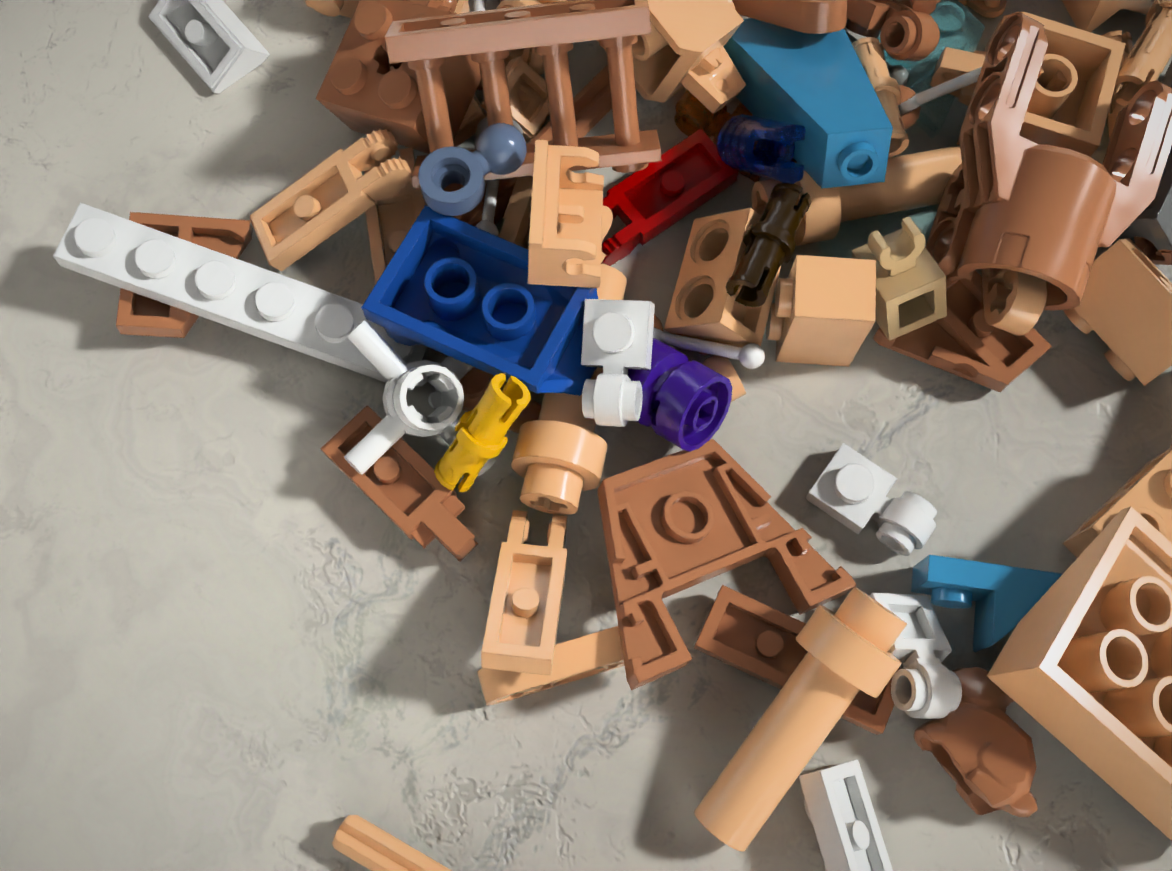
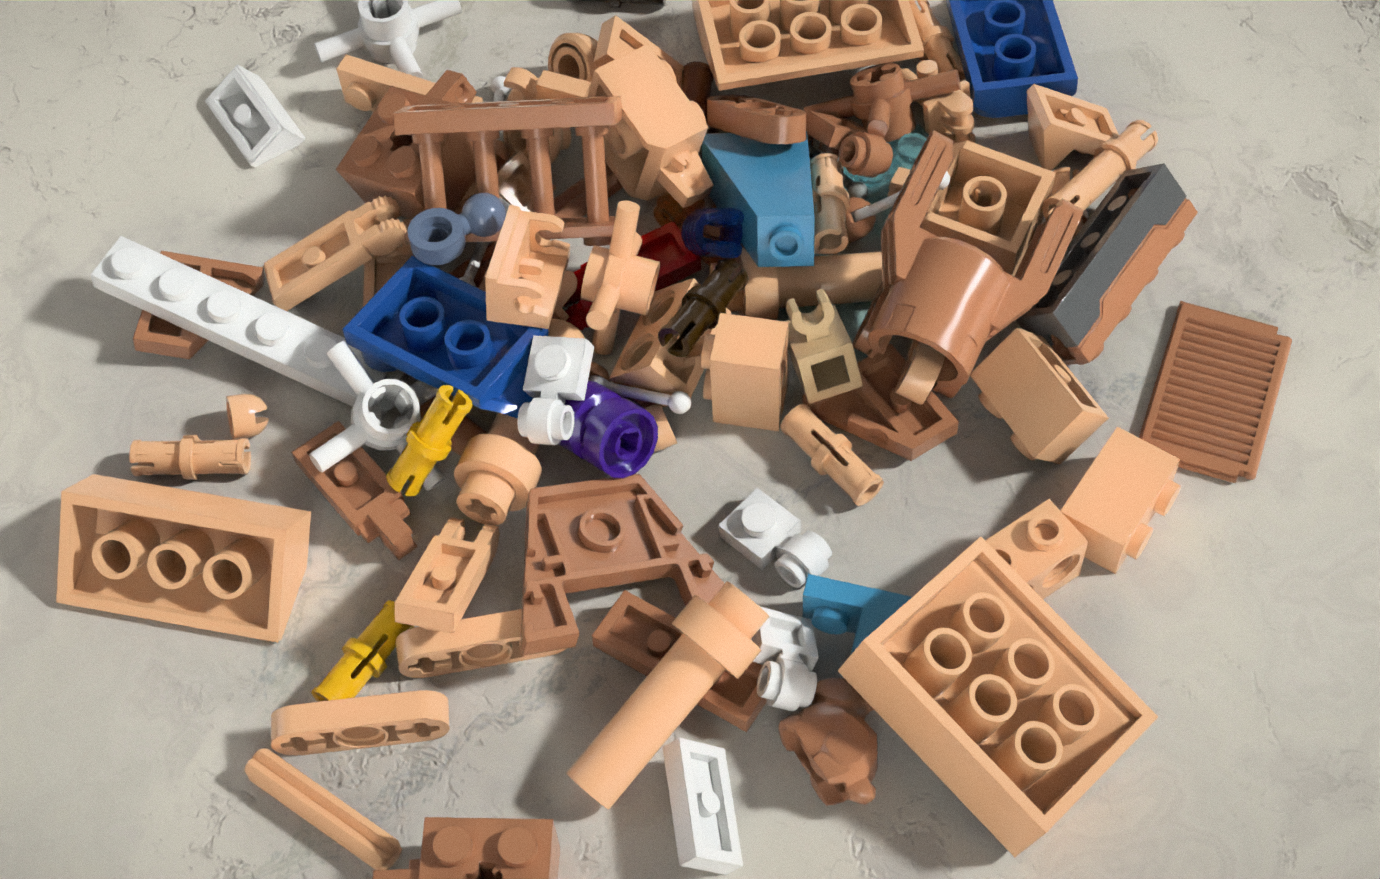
camera: 10 degrees right, 15 degrees down
none -> light nougat slope [56,474,311,643]
none -> light nougat pin [129,435,251,480]
none -> light nougat hinge [226,394,269,440]
none -> light nougat beam [271,690,450,756]
none -> yellow pin [311,600,415,702]
none -> light nougat bar [581,200,660,355]
none -> light nougat pin [780,404,884,506]

